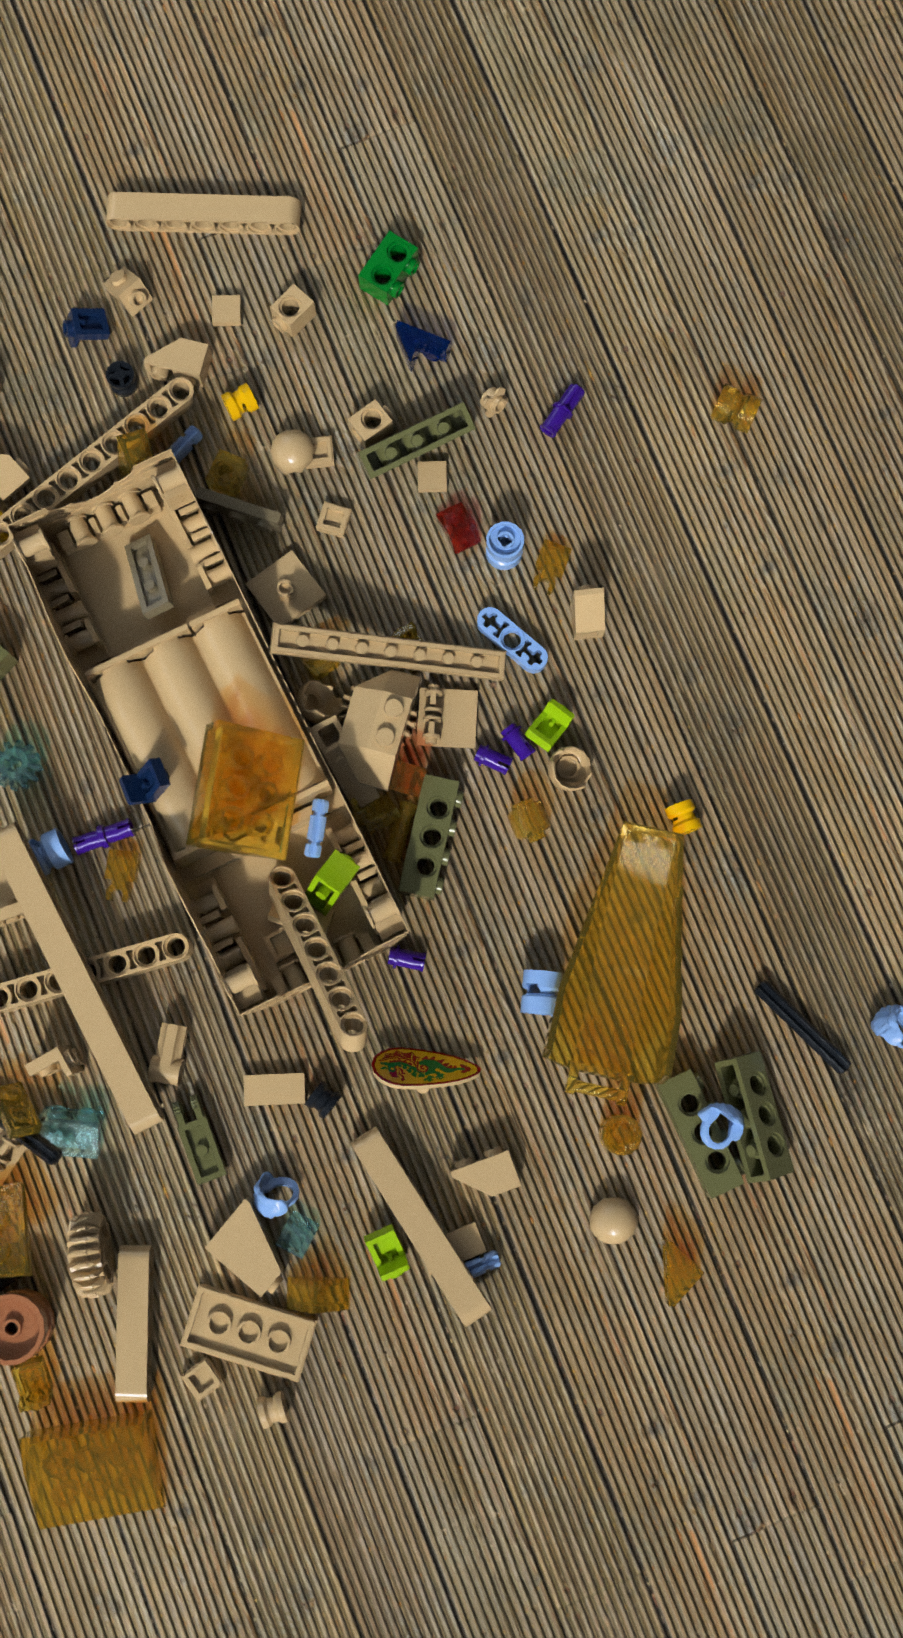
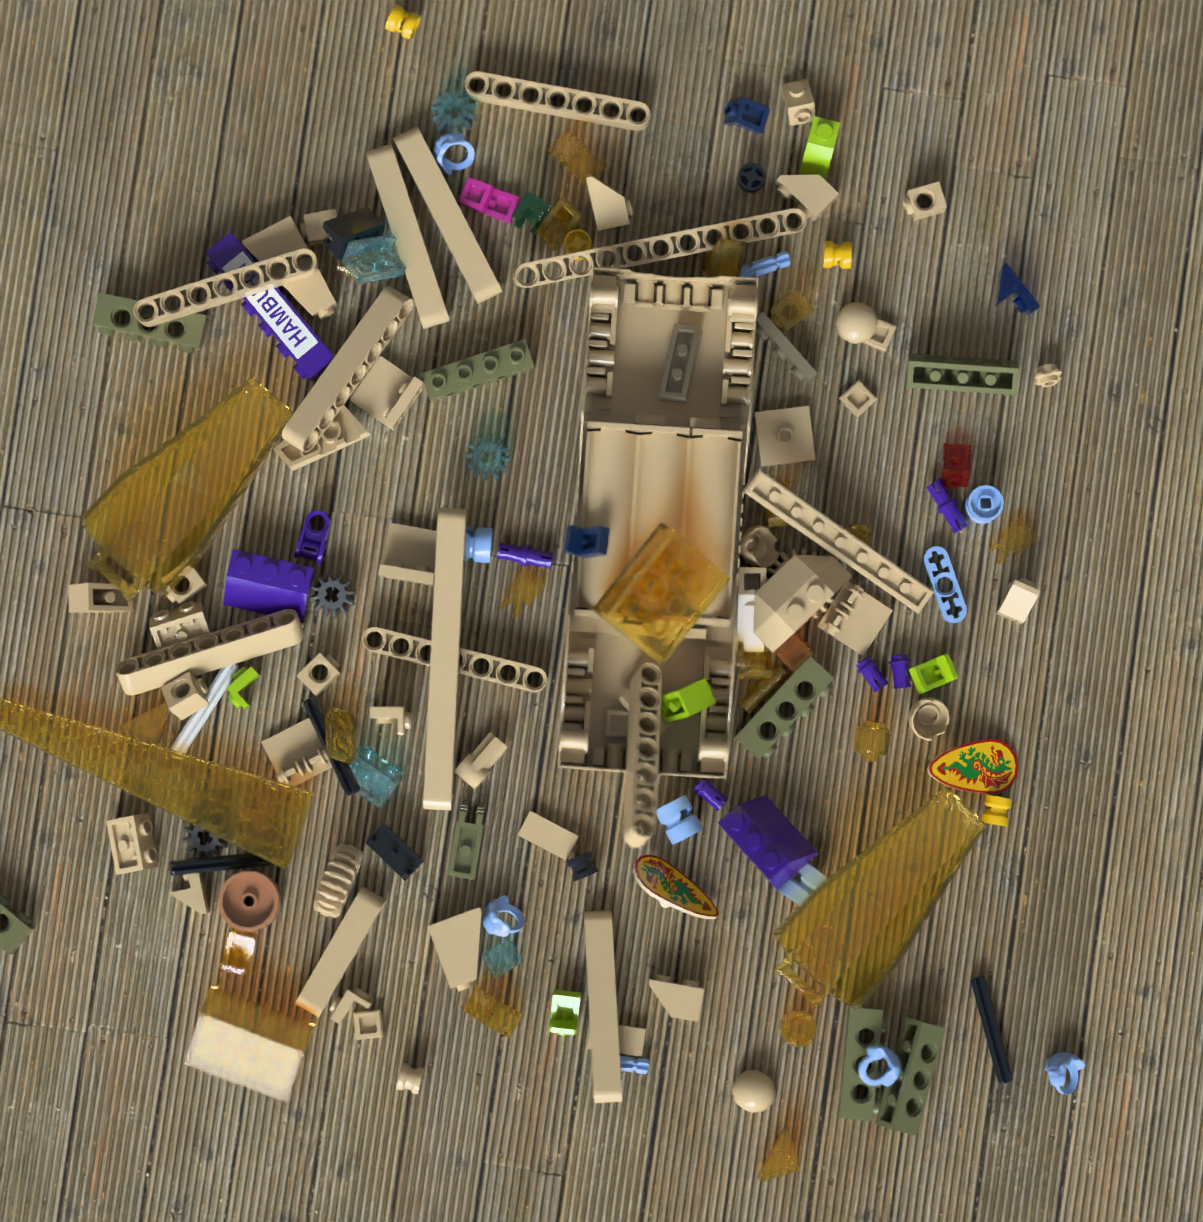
camera: 30 degrees right, 5 degrees up
tan beam [106,192,301,235] -> none
tan tile [180,1283,318,1383] -> none
tan tile [212,295,242,327] -> none
light blue axle [304,798,329,858] -> none
tan brick [348,399,394,449] -> none
green brick [358,230,420,306] -> none
tan tile [417,461,447,493] -> none
dark purple axle [540,384,585,438] -> none
none -> tan bracket [329,987,372,1024]
none -> black hinge [366,823,424,881]
none -> light blue wheel [656,795,703,845]
none -> dark purple slope [718,795,819,890]
none -> lime slope [799,116,840,180]
none -> dark purple pin [926,478,969,534]
none -> shield [927,739,1018,794]

